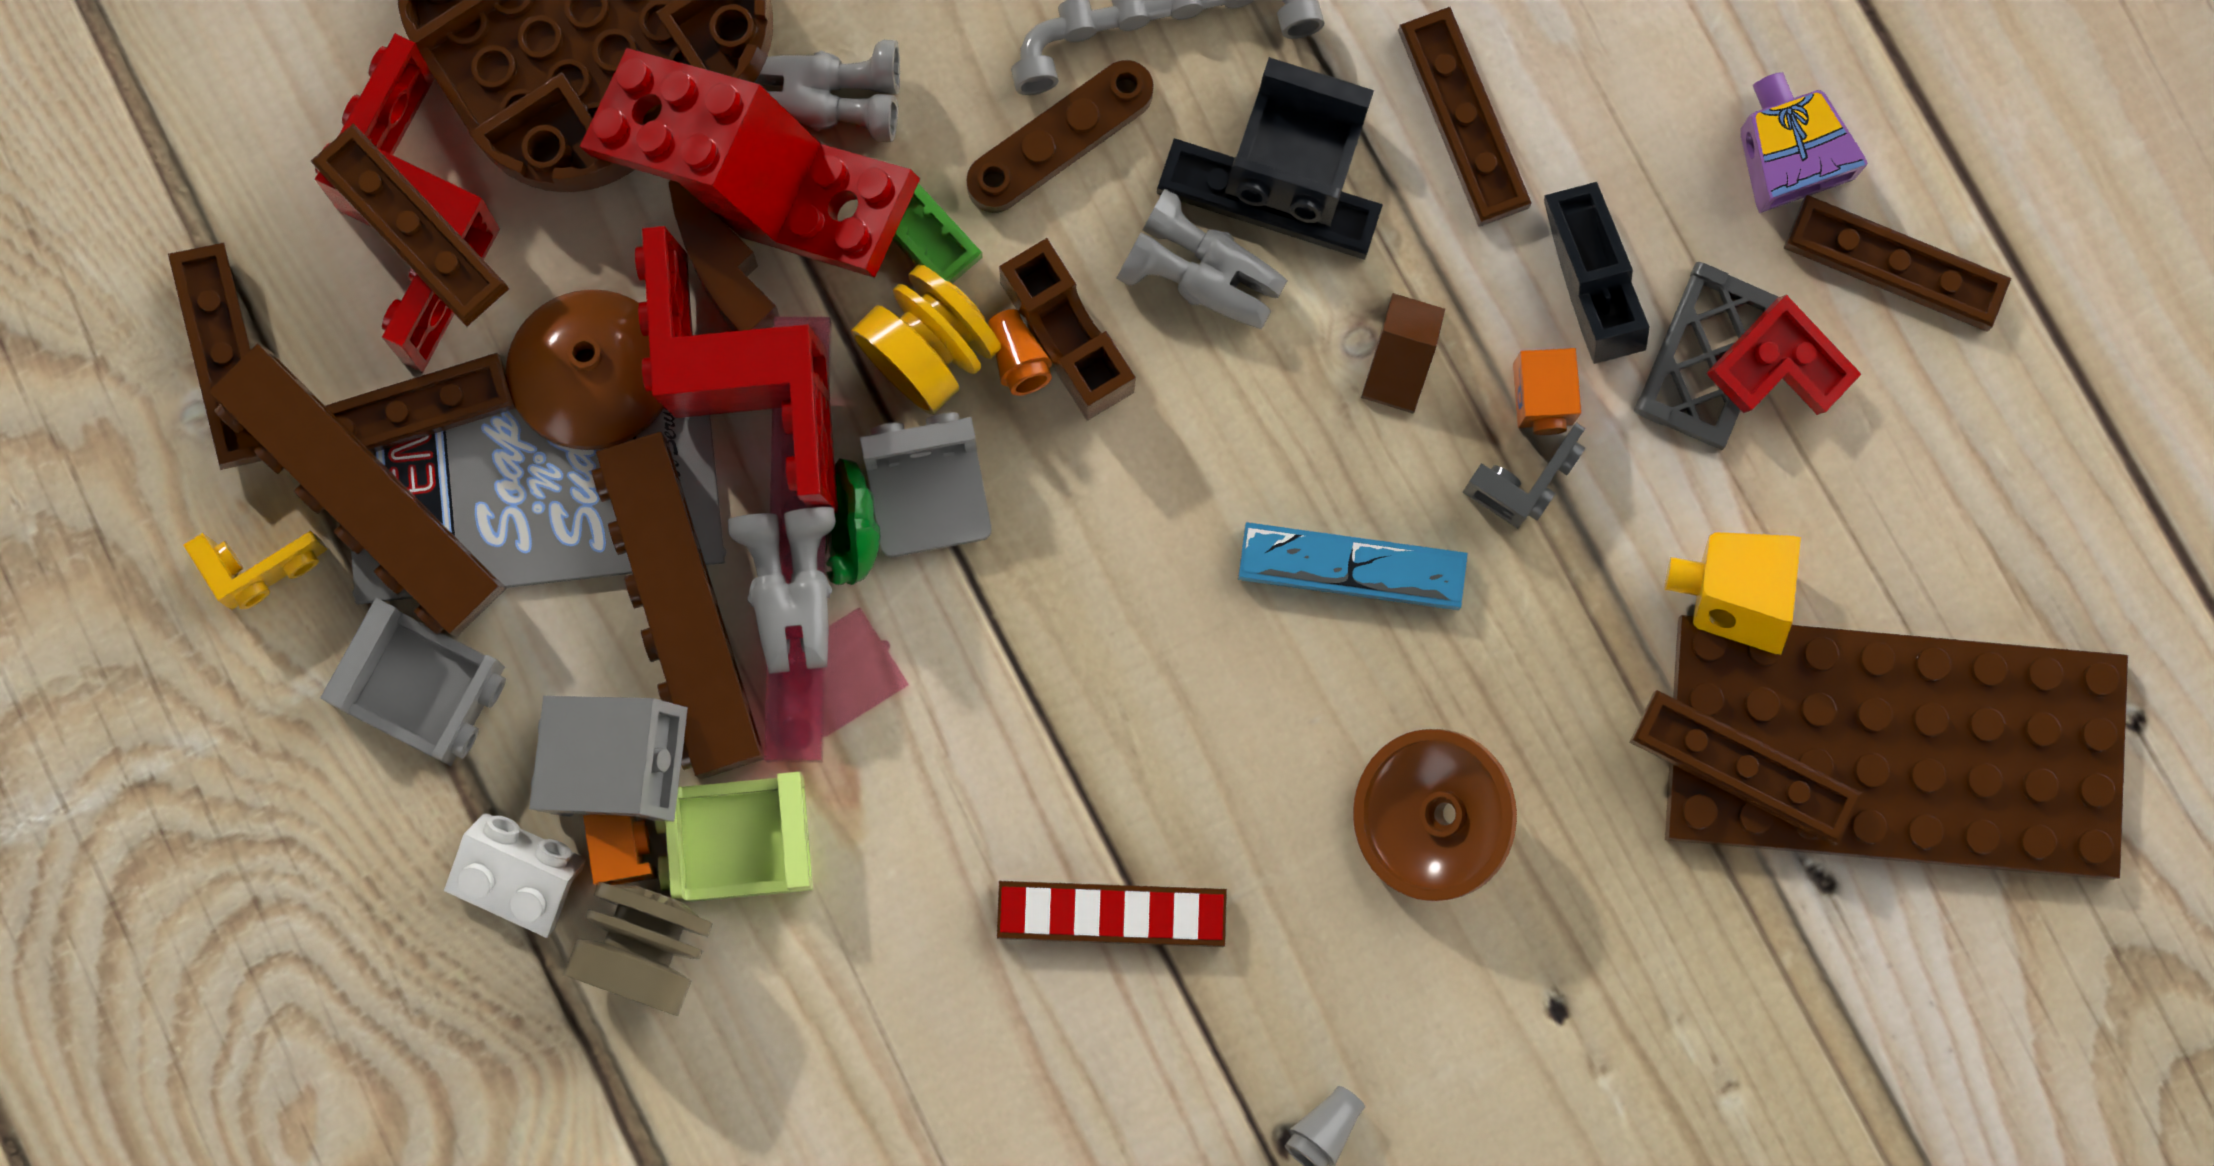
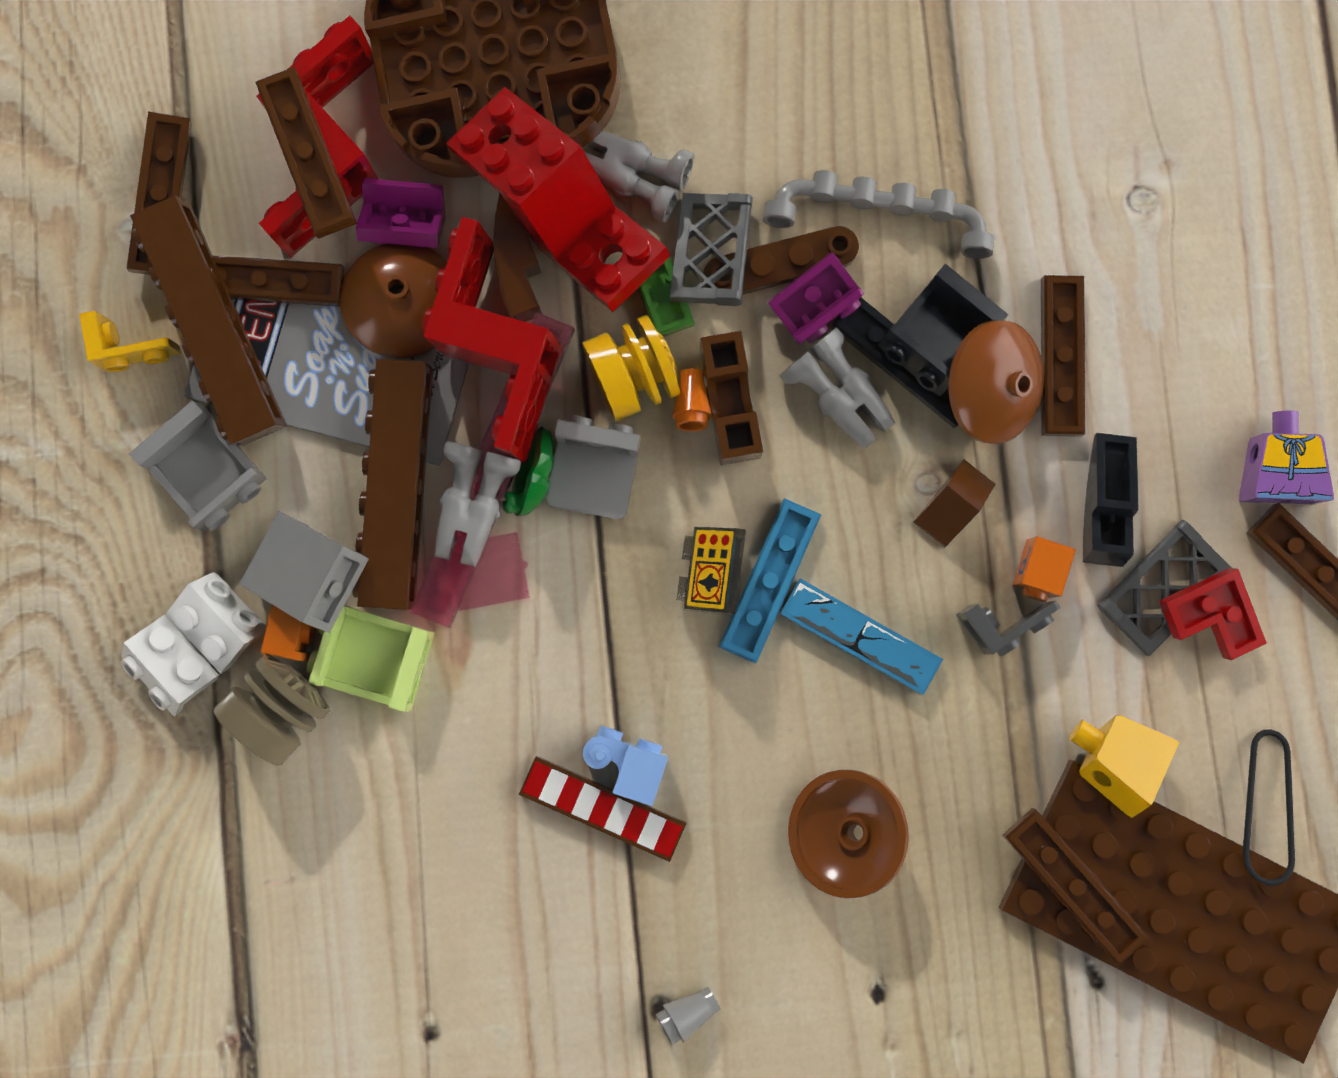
camera: 25 degrees right, 5 degrees up
none -> white bracket [121,614,219,716]
none -> magenta bracket [356,178,446,248]
none -> light blue brick [583,725,668,806]
none -> dark grey window [670,193,753,306]
none -> slope [676,527,746,616]
none -> dark azure tile [719,498,821,664]
none -> magenta bracket [767,251,864,344]
none -> dark orange dish [949,320,1044,444]
none -> black piece [1242,729,1295,886]

